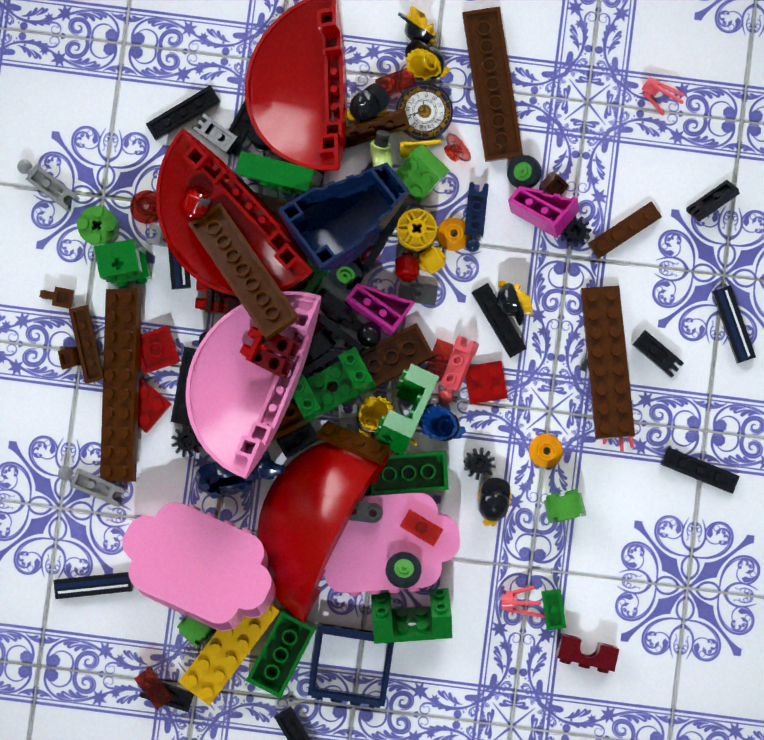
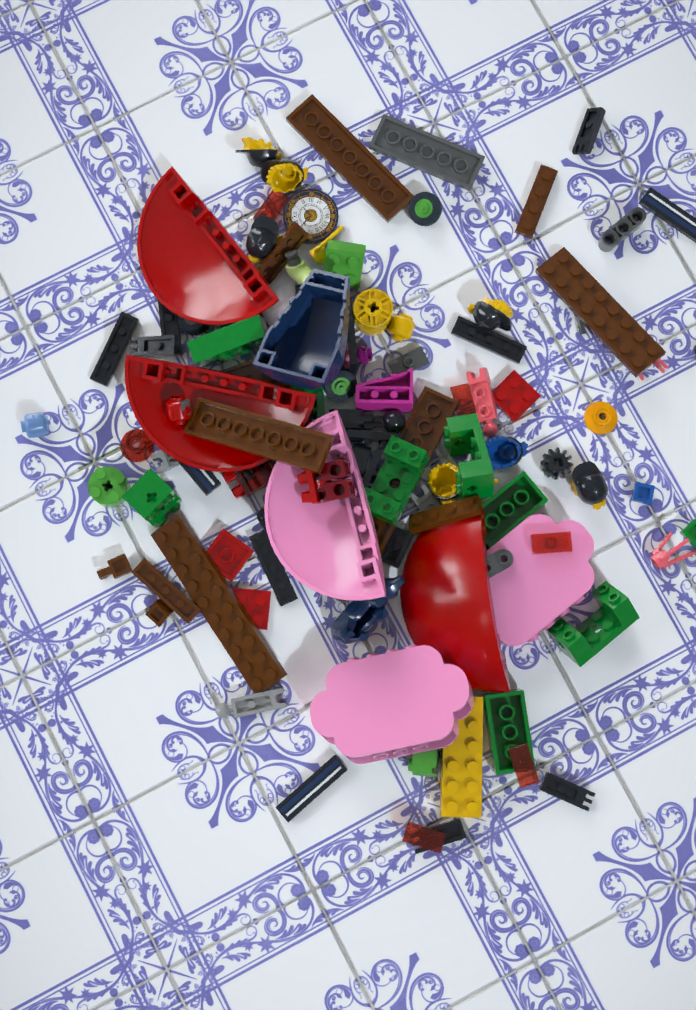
camera: 40 degrees left, 5 degrees down
light grey plate [17,159,80,212] -> none
black gear [171,425,202,457] -> none
dark blue window [308,623,394,708] -> none
black wheel [386,552,422,588] -> none
red head [395,252,420,282] -> none
light orange piece [436,217,470,251] -> none
clear red piece [444,133,471,162] -> none
dark blue plate [464,182,489,252] -> none
dark pink wedge [508,186,580,238] -> none
reddish brown slope [539,172,569,196] -> none
bright green brick [544,489,587,524] -> none
black gear [560,215,592,248] -> none
black hinge [632,330,684,378] -> none
coral plant [641,77,684,116] -> none
none -> medium blue head [20,412,50,438]
none -> magenta plate [357,345,373,365]
none -> dark grey plate [369,114,485,191]
none -> clear red plate [508,743,539,788]
none -> dark grey beam [598,207,647,252]
none -> blue plate [631,482,655,505]

